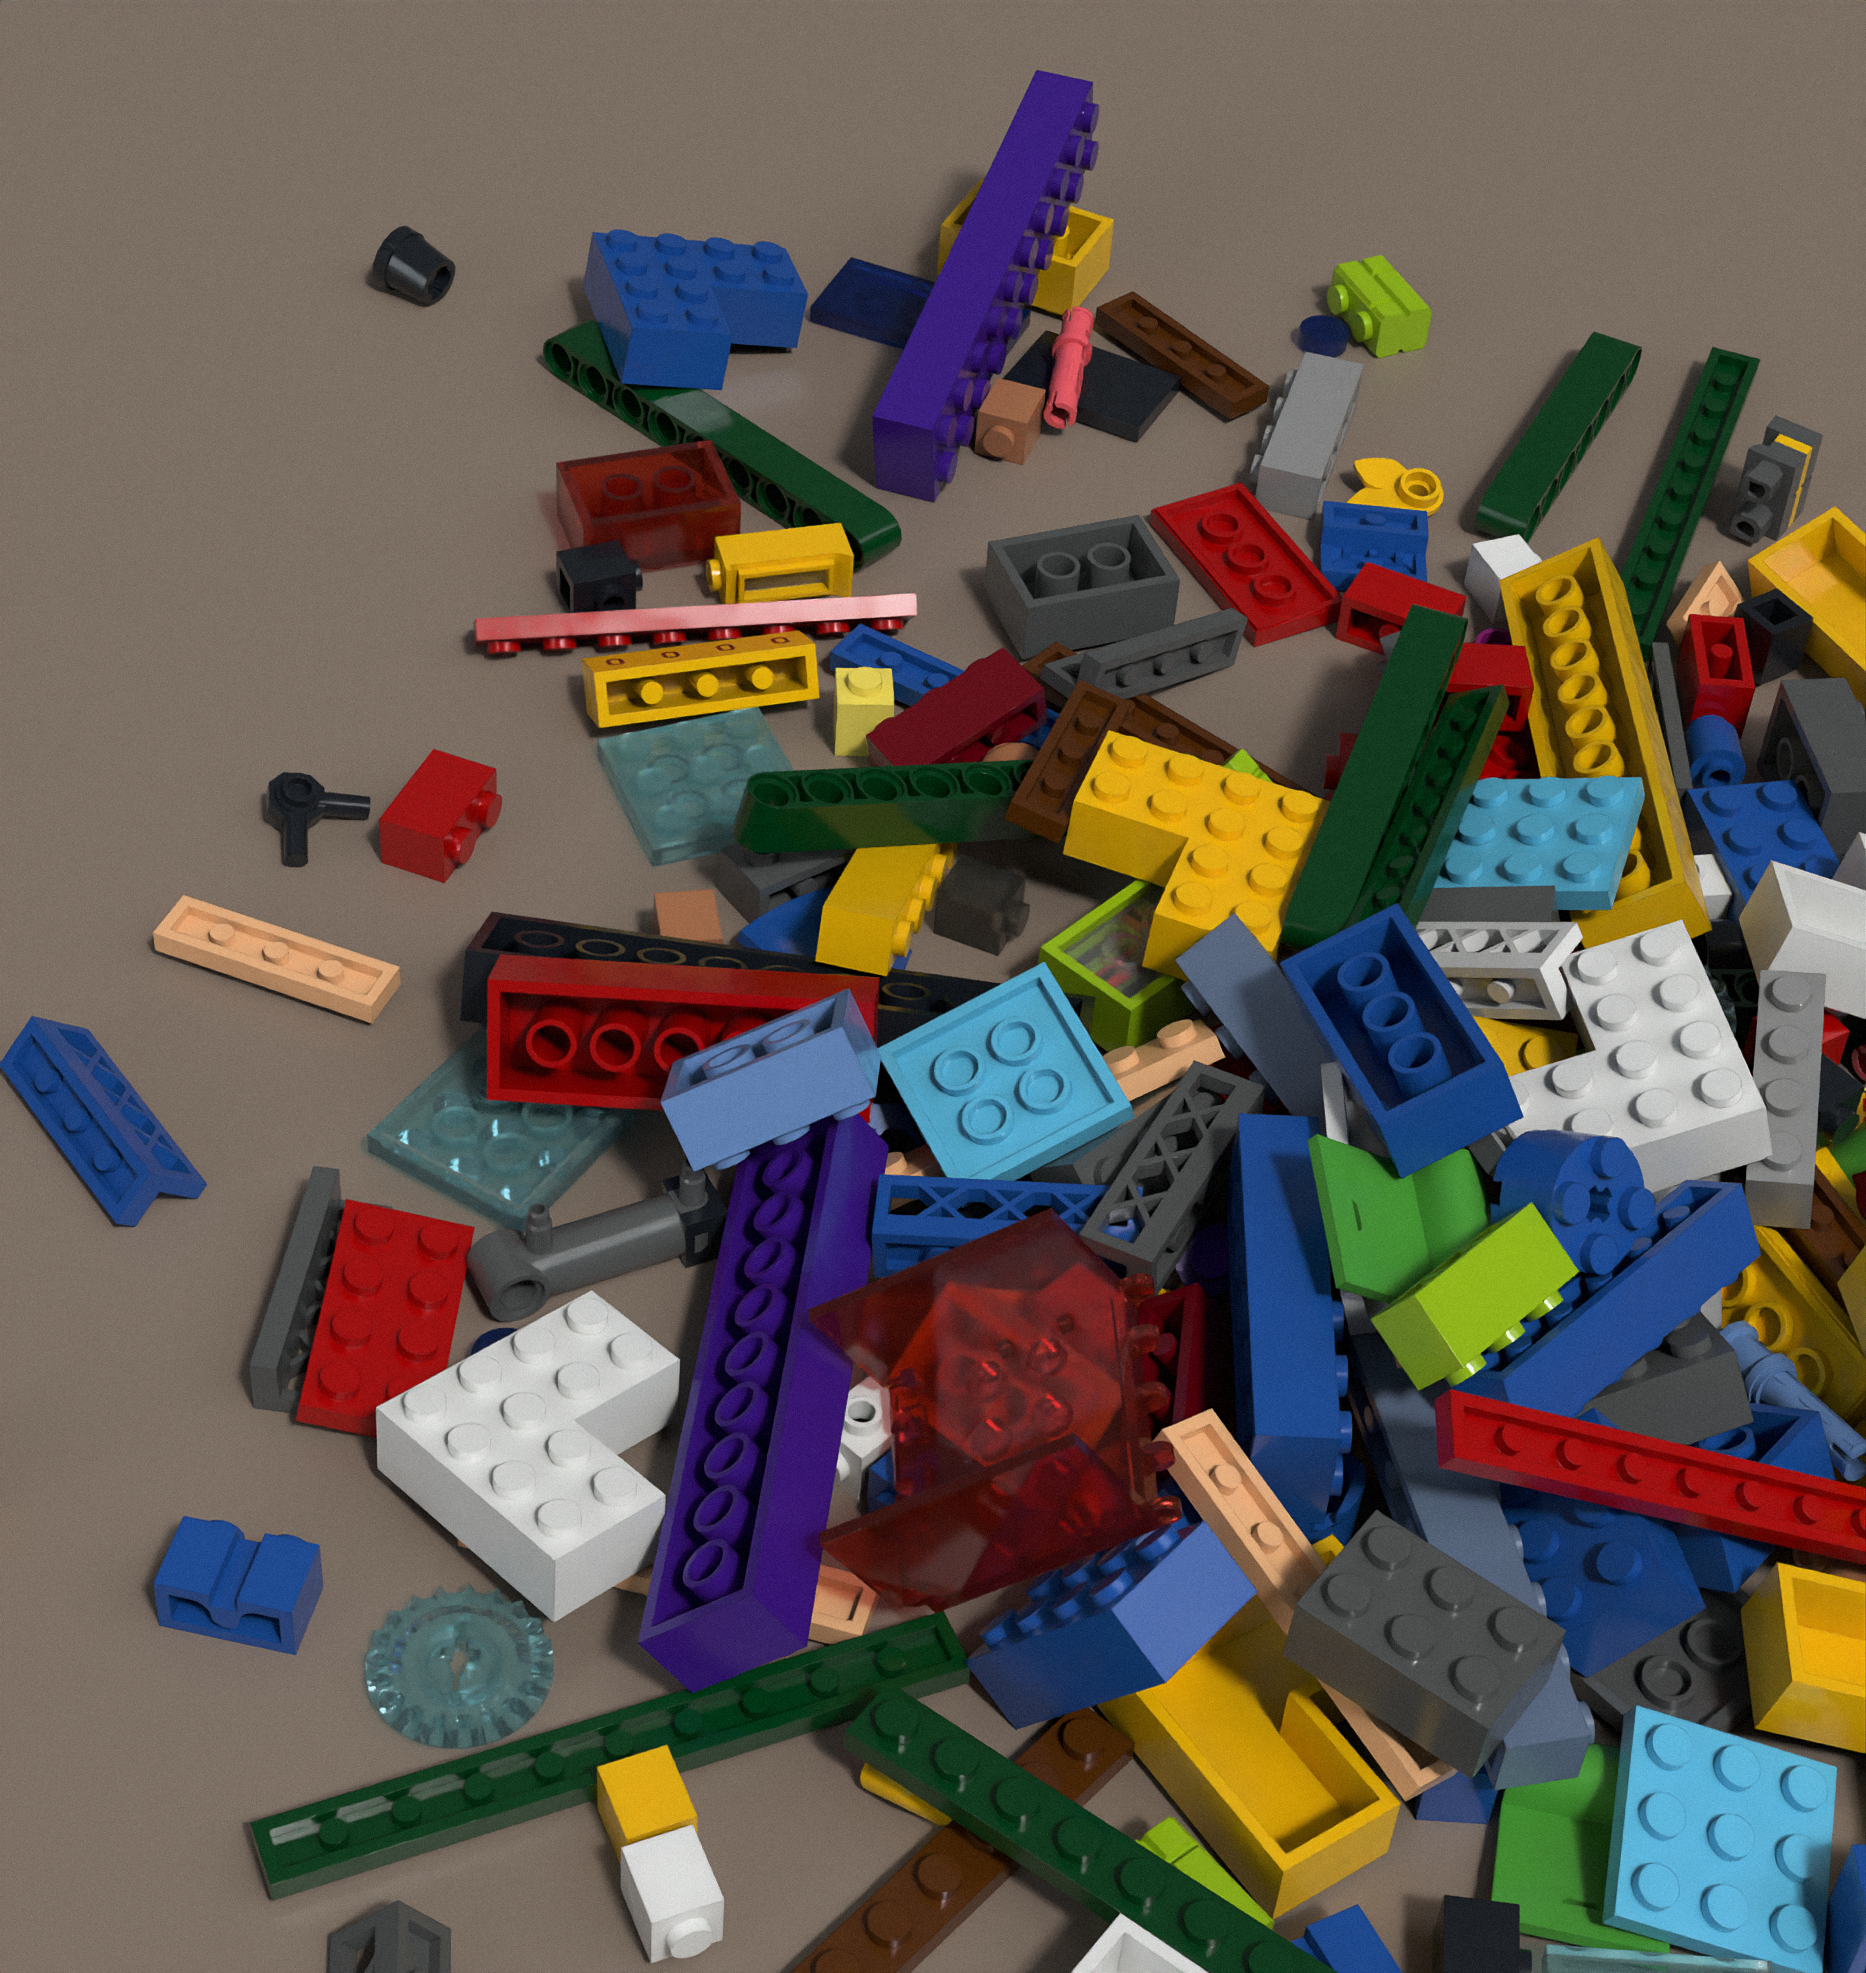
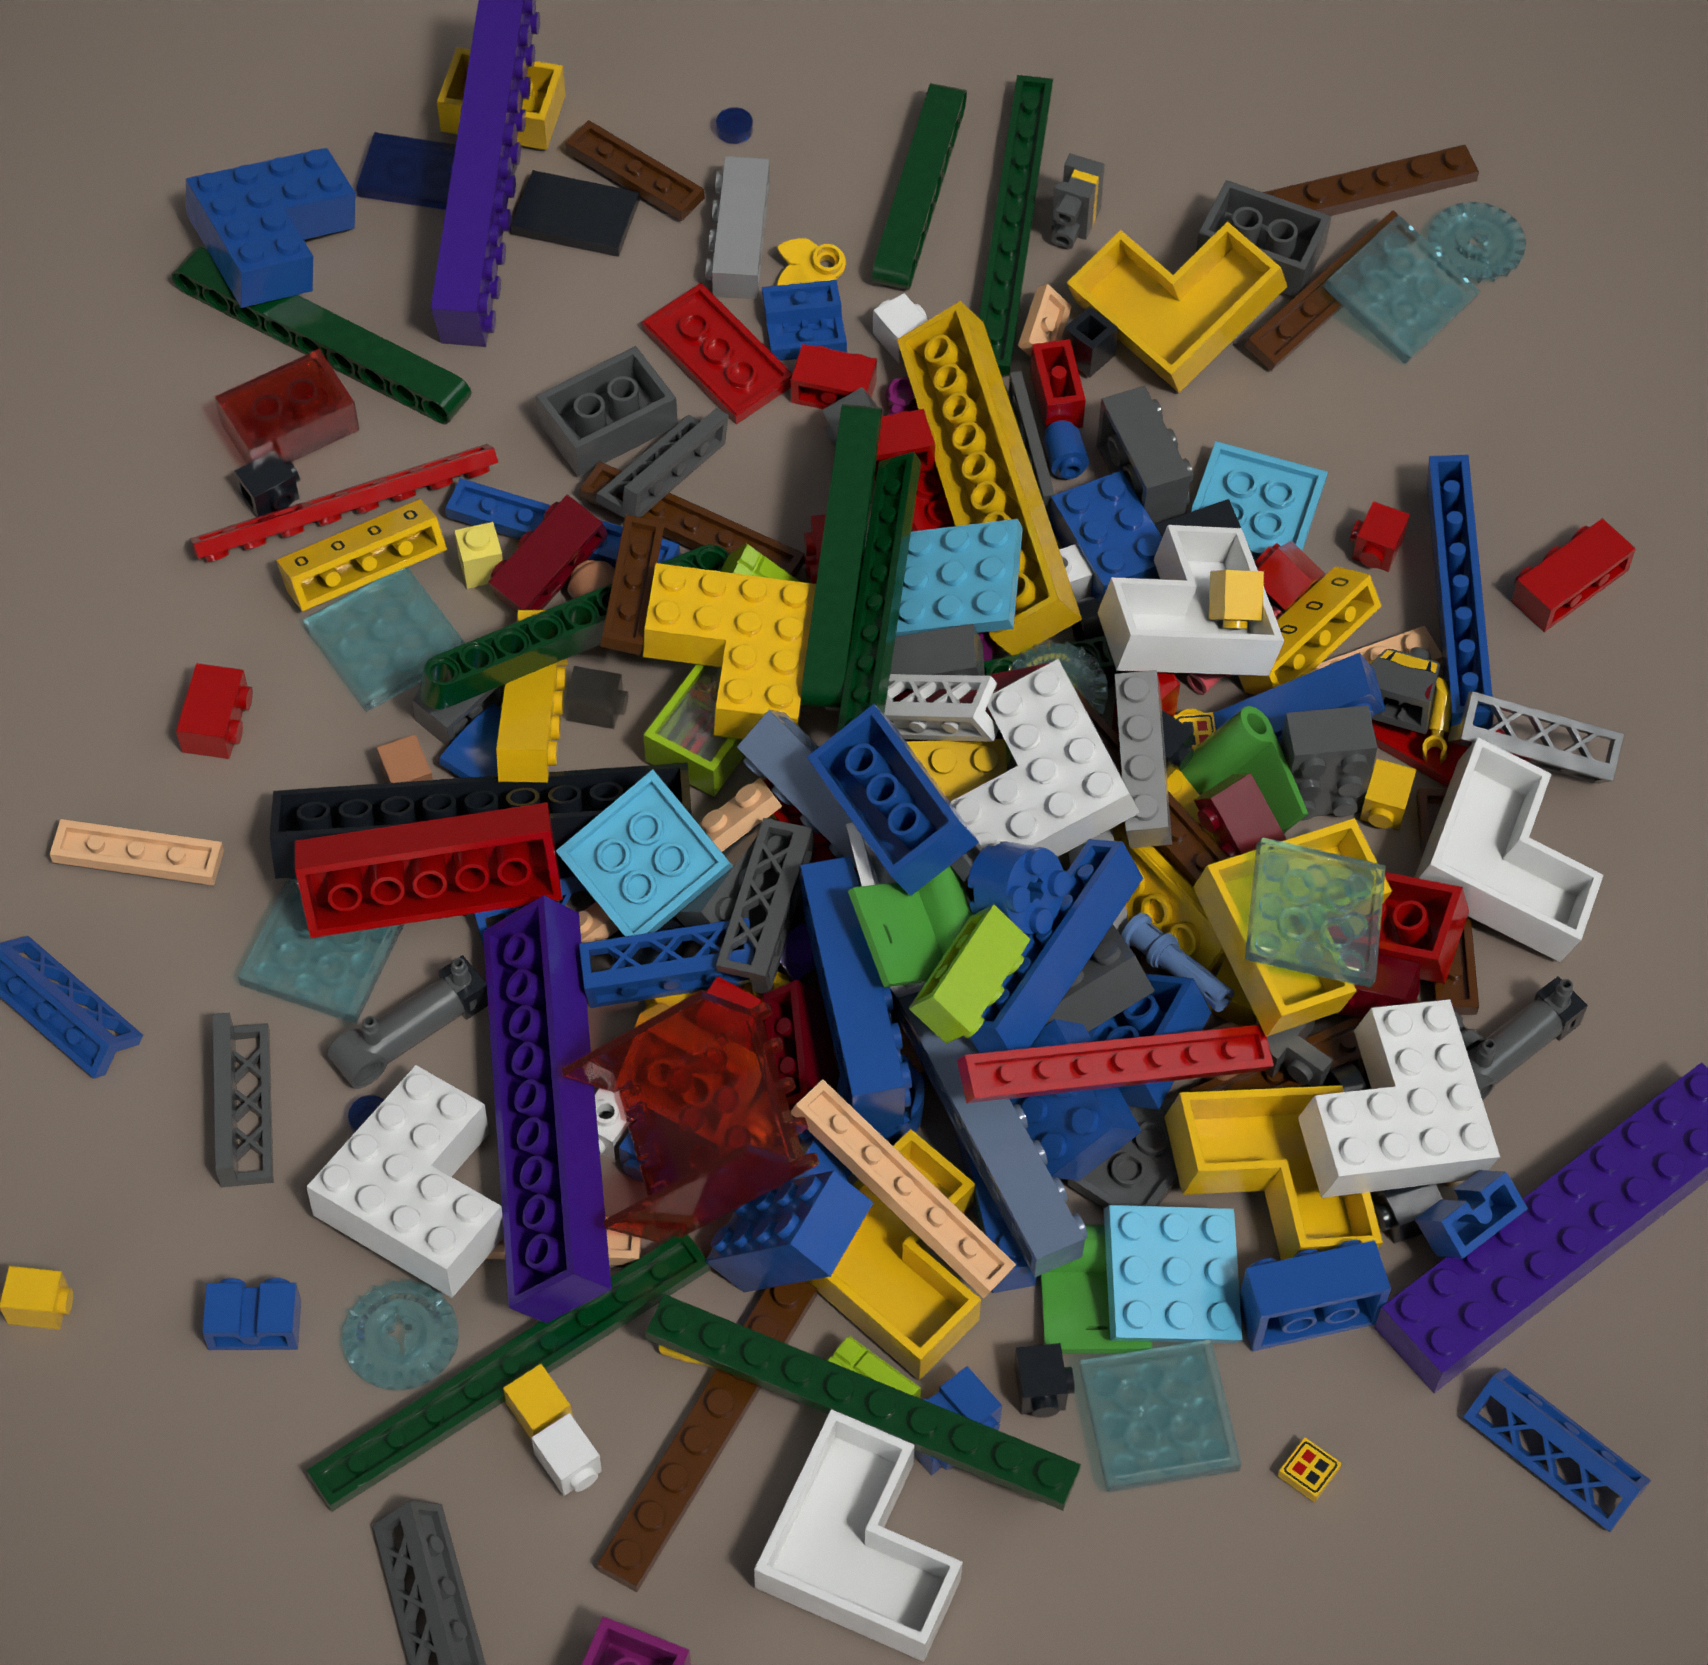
camera: 10 degrees left, 15 degrees up
black piece [267,772,370,867] -> none
red plate [295,1199,475,1438] -> none
black piece [373,226,456,305] -> none
medium blue brick [660,988,881,1172] -> none
yellow window [706,523,854,604] -> none
nougat brick [974,378,1046,465] -> none
coral pin [1044,306,1094,429] -> none
dark grey brick [1282,1510,1566,1780] -> none
lime brick [1327,255,1432,358] -> none

